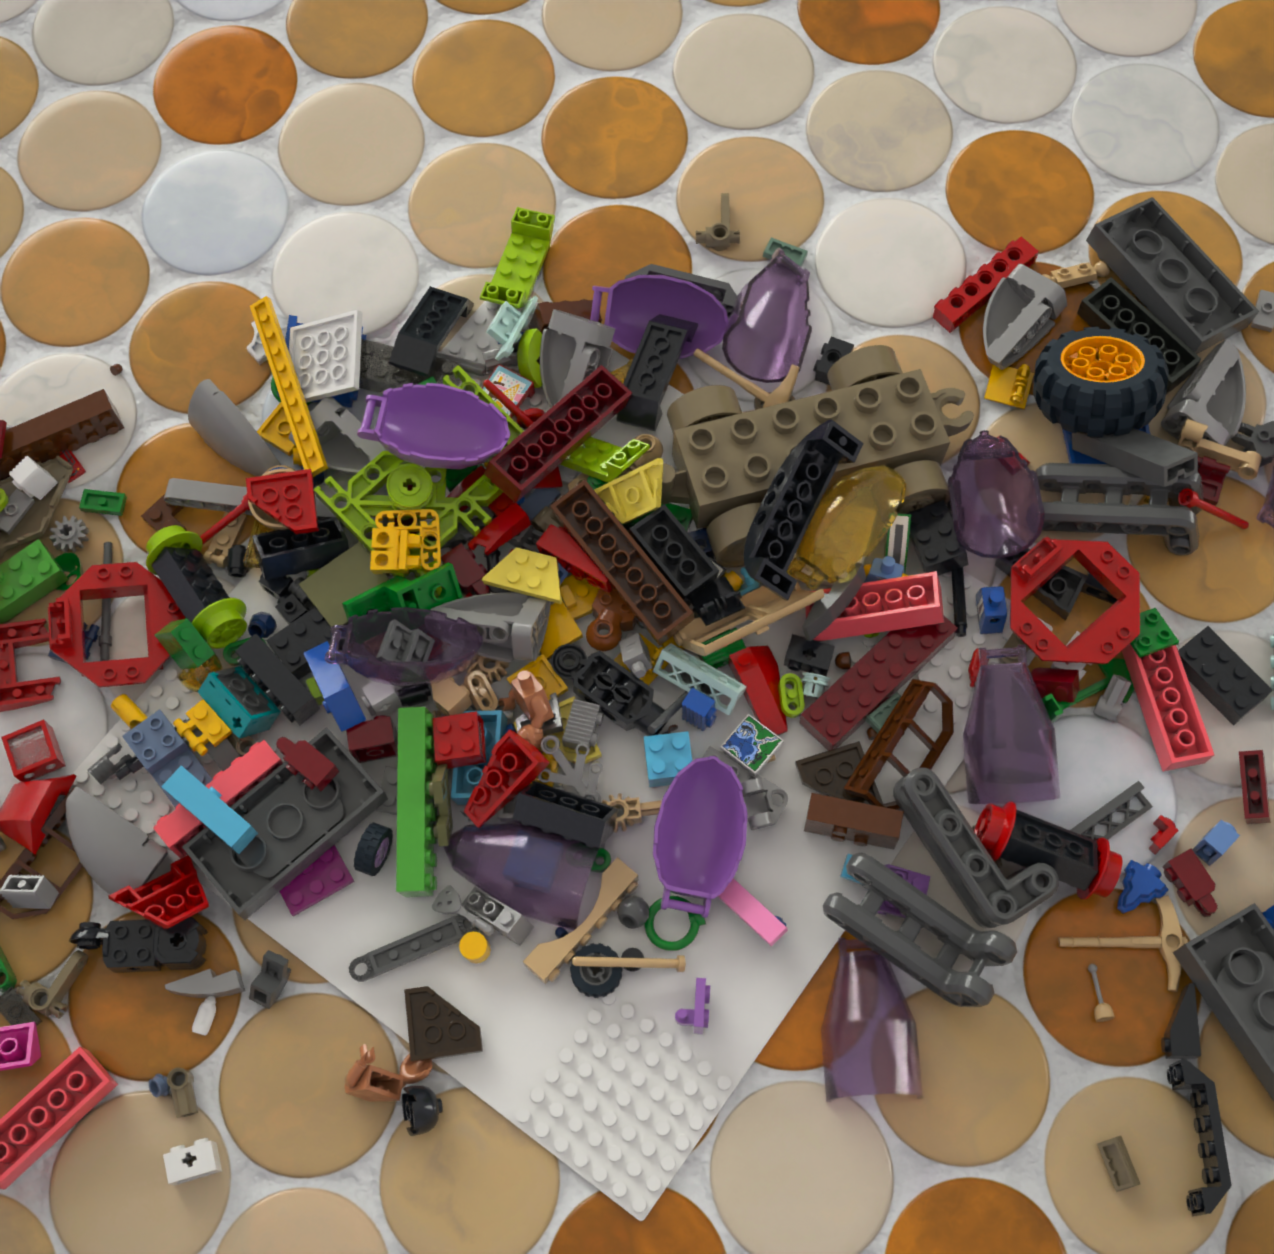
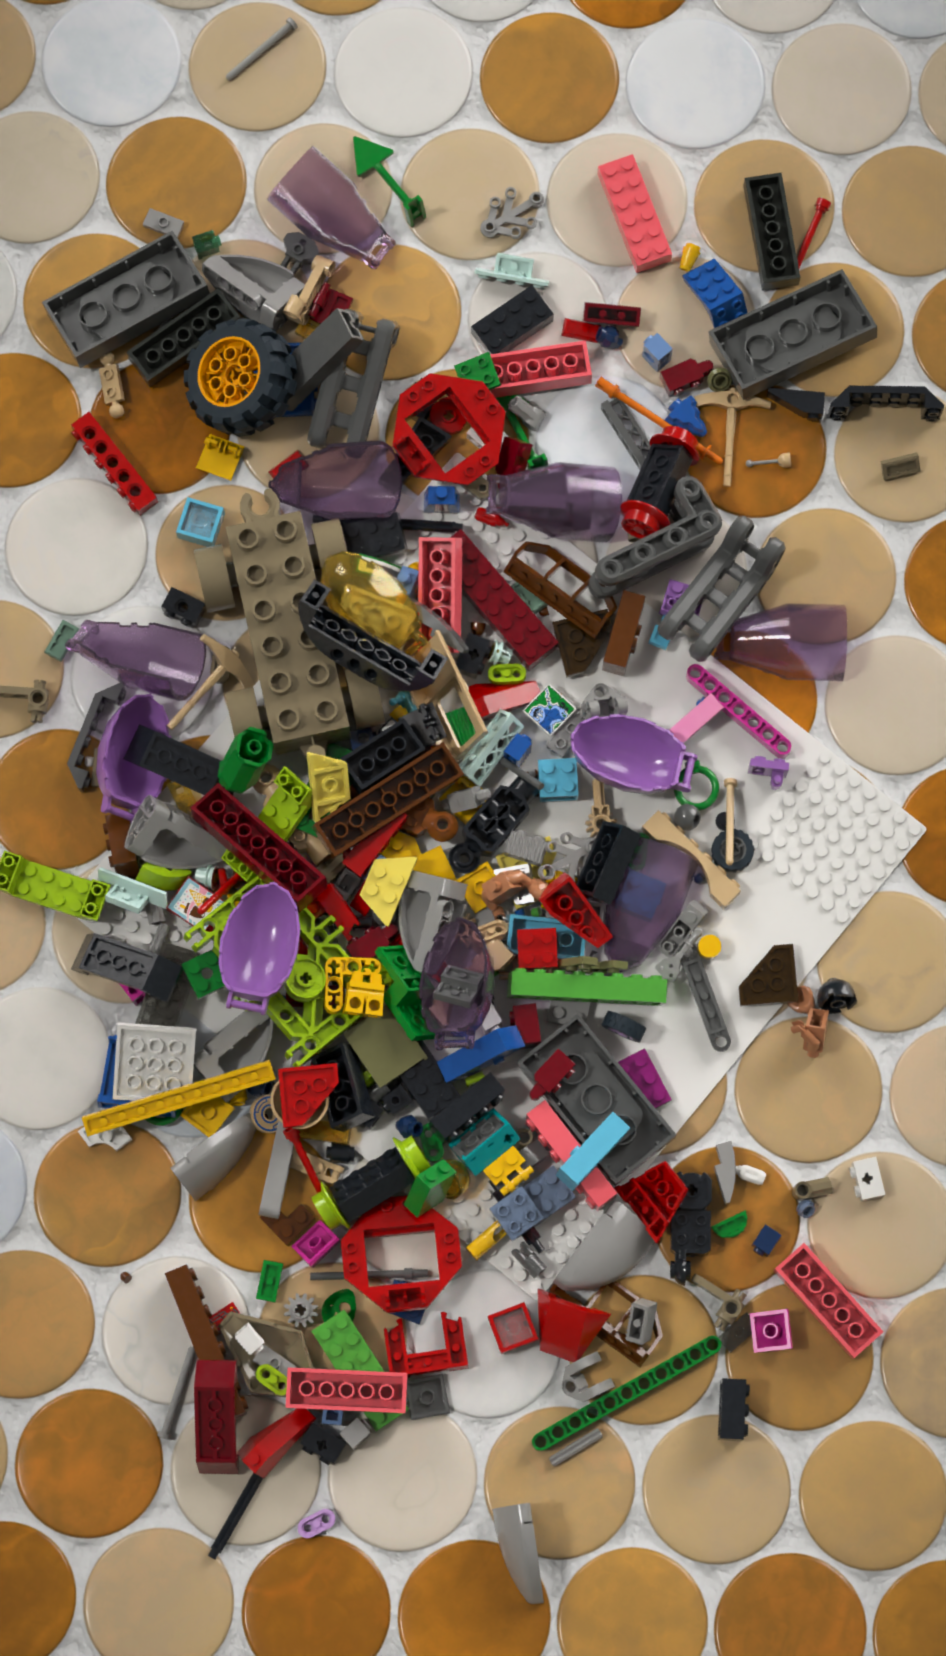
camera: 90 degrees left, 10 degrees up
dark grey brick [249,950,291,1009] -> none
light grey panel [983,264,1067,370] -> none
red bracket [1148,815,1179,855] -> none
red piece [1178,488,1249,529] -> none
none -> piece [176,497,225,547]
none -> clear green brick [192,230,222,260]
none -> light aqua piece [195,865,220,890]
none -> green brick [218,727,273,794]
none -> dark pink slope [291,1220,340,1268]
none -> red plate [430,397,467,435]
none -> red tile [561,318,601,343]
none -> dark blue rock [595,326,623,349]
none -> orange bar [595,376,723,465]
none -> dark pink beam [686,664,791,759]
none -> olive cone [707,368,732,392]
none -> green plate [711,1210,748,1238]
none -> dark blue brick [751,1224,782,1257]

